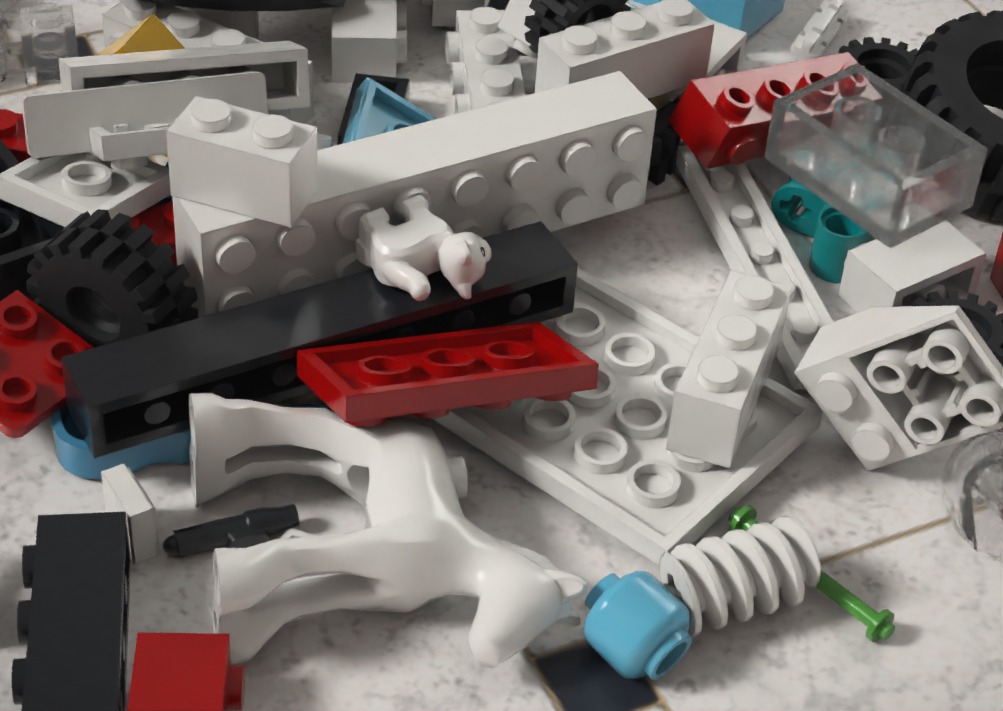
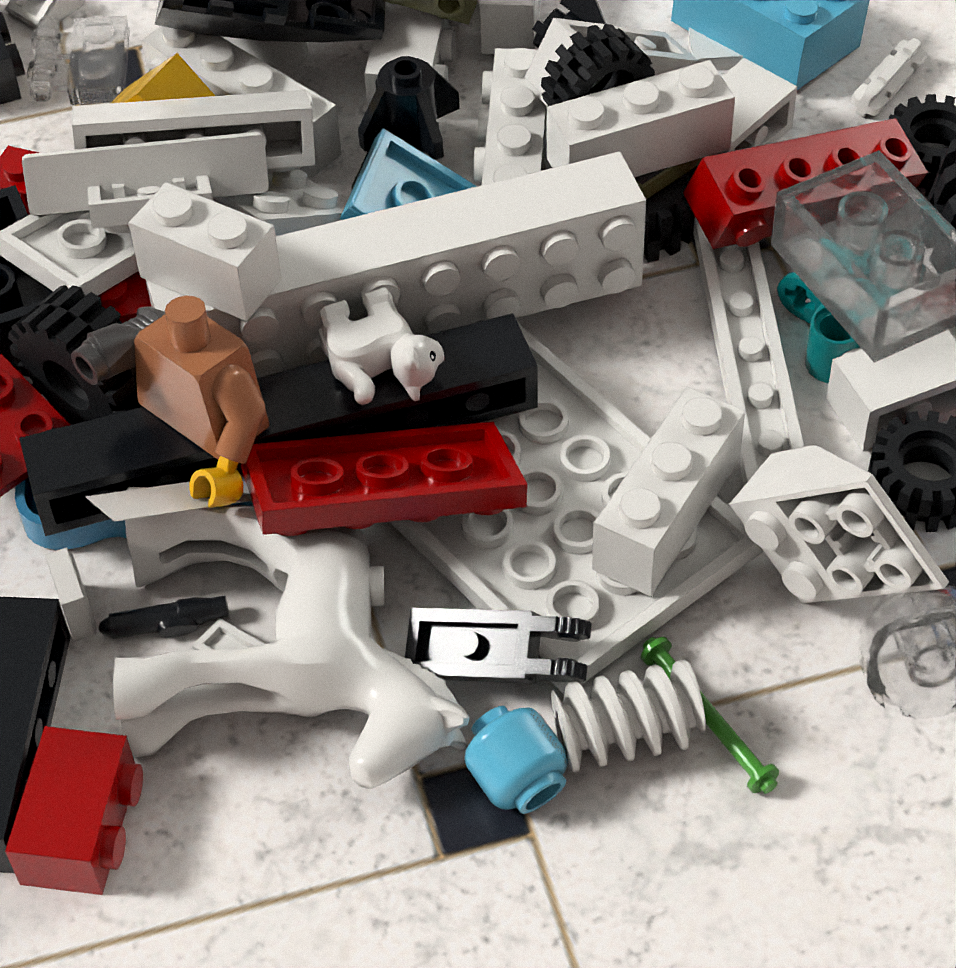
camera: 15 degrees right, 10 degrees up
none -> nougat torso [71,295,270,508]
none -> white sticker [85,474,252,522]
none -> black brick [358,56,460,160]
none -> hinge [405,608,592,684]

